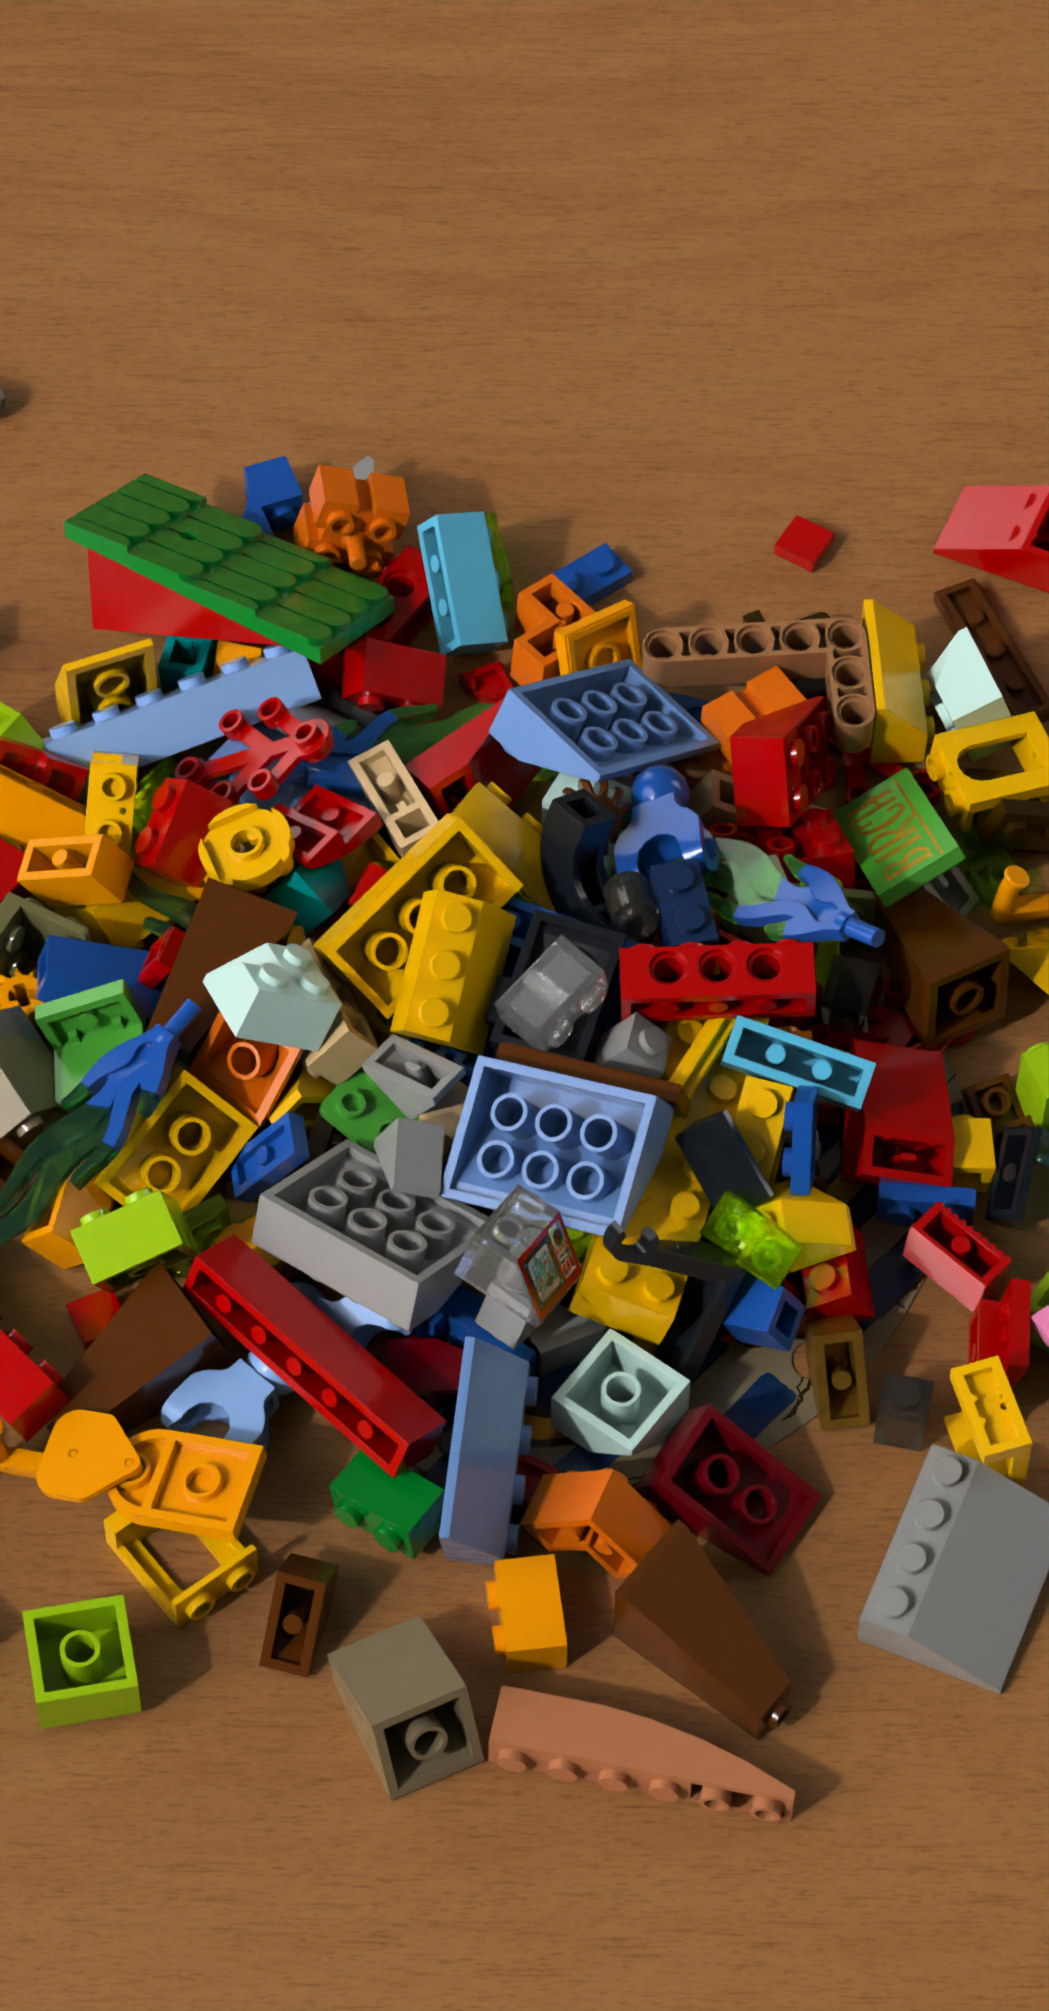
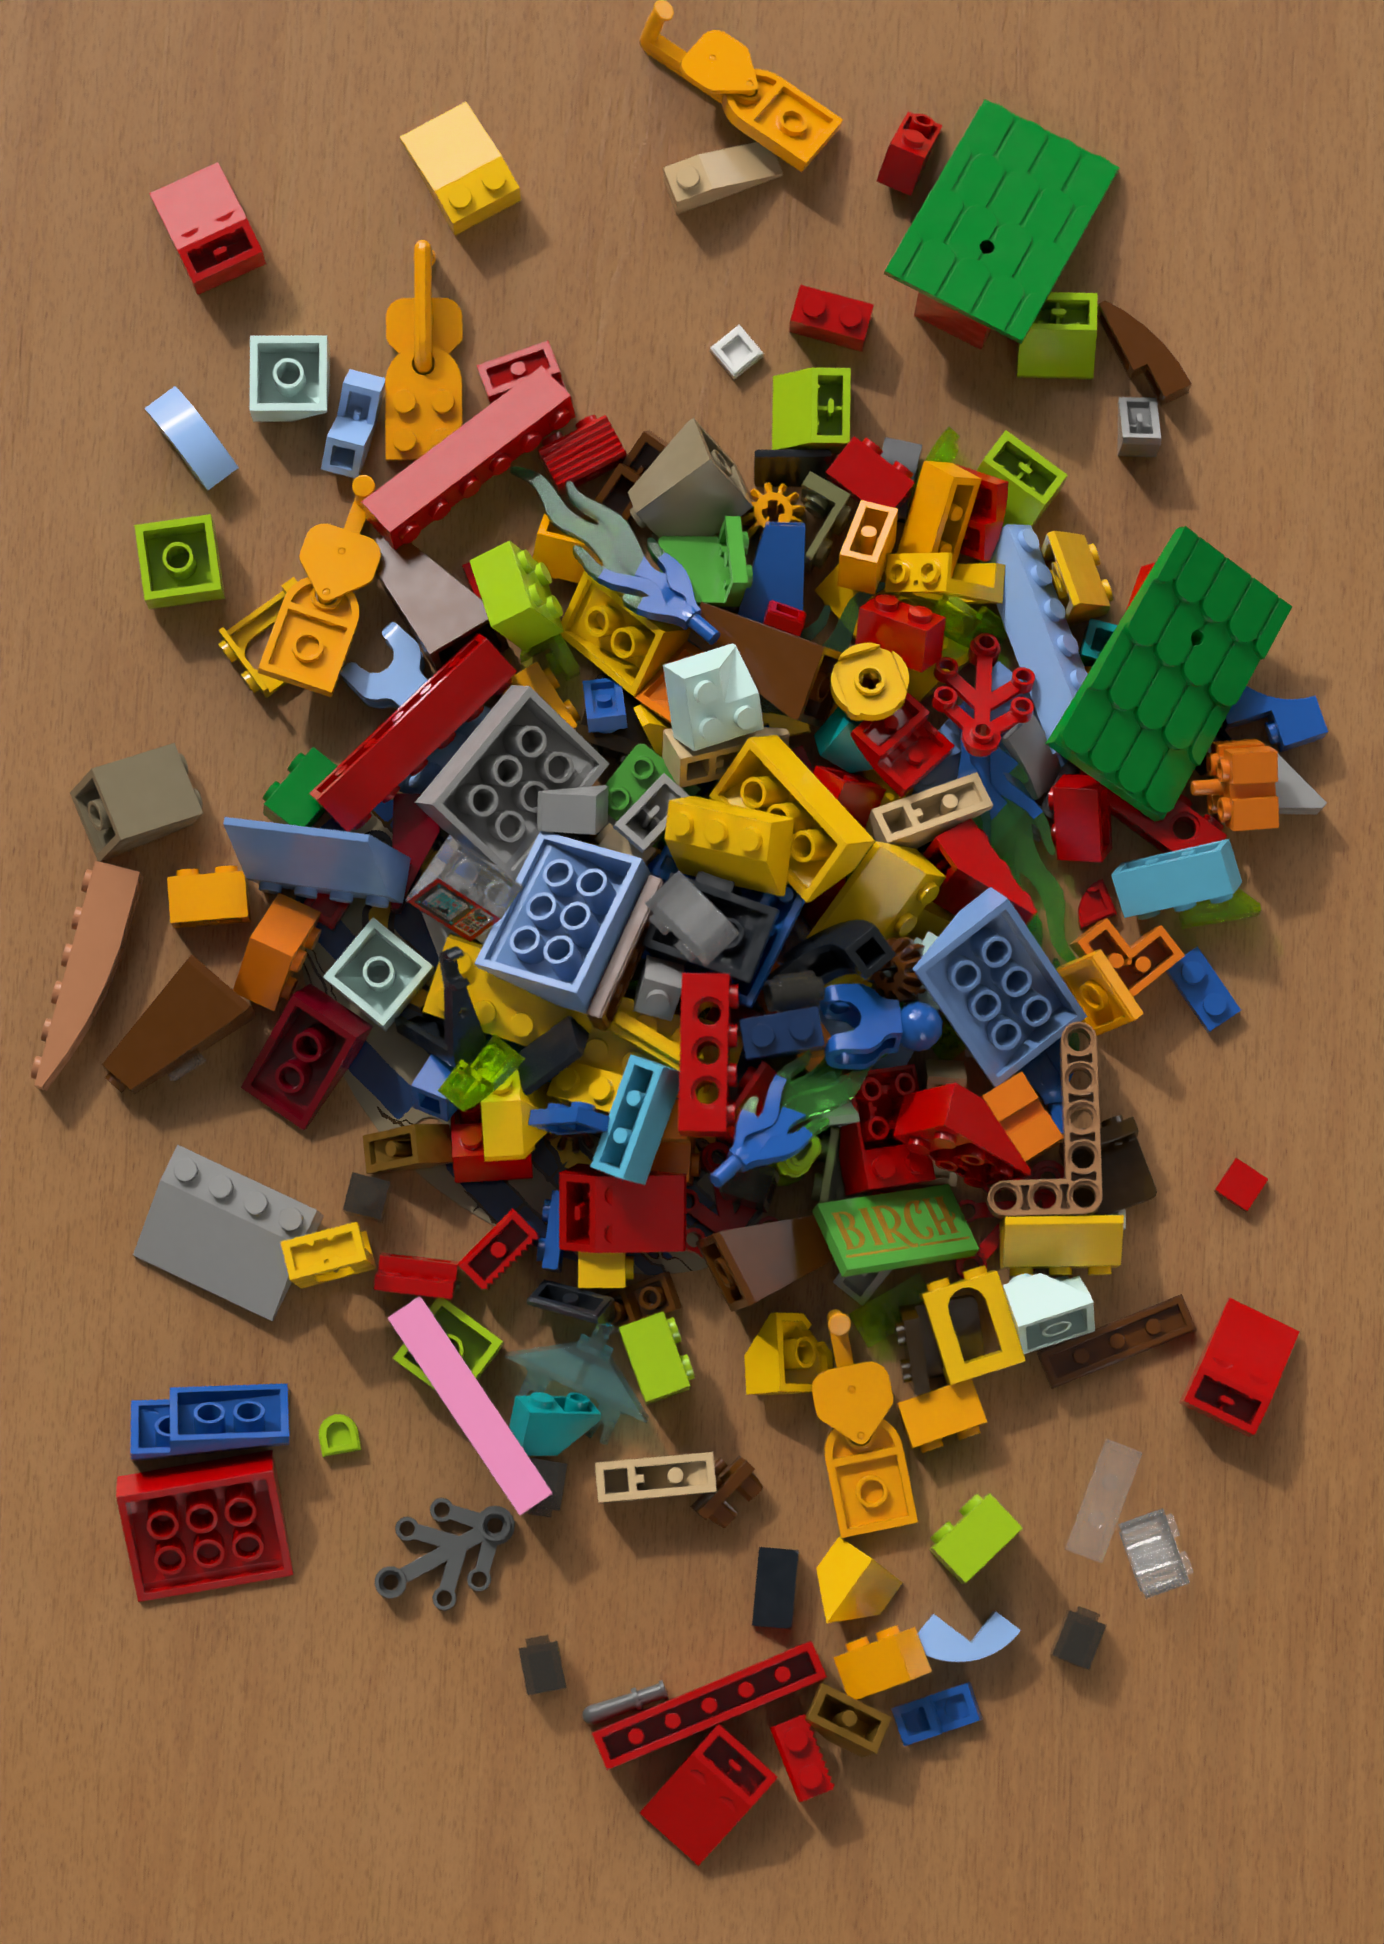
camera: 90 degrees right, 25 degrees up
reddish brown slope [259,1553,339,1678] -> none

